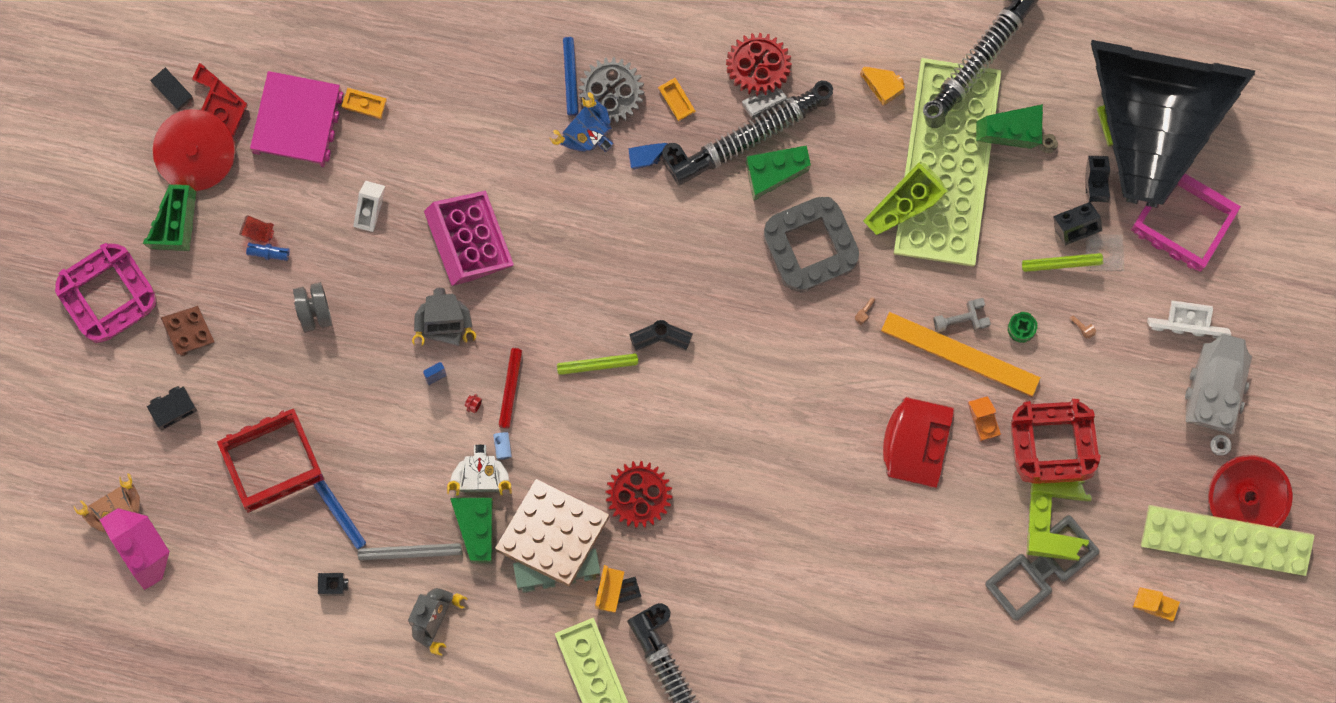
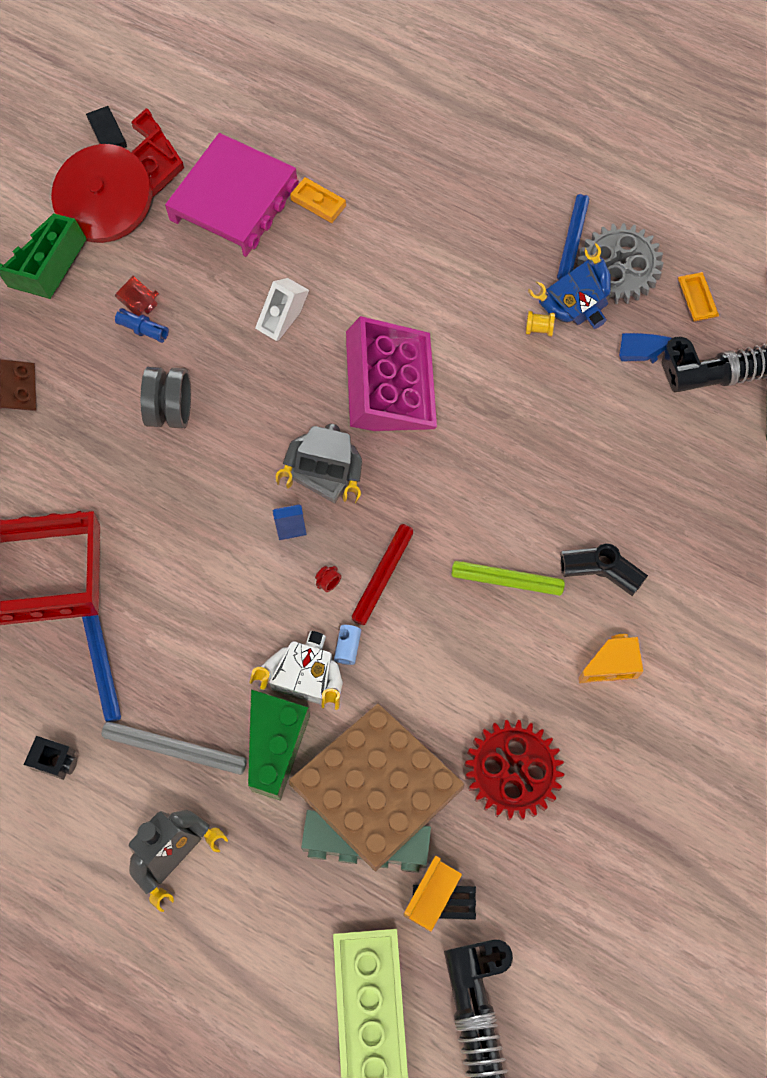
camera: 25 degrees right, 10 degrees down
none -> yellow bush [526,311,555,337]
none -> light orange slope [579,634,643,683]

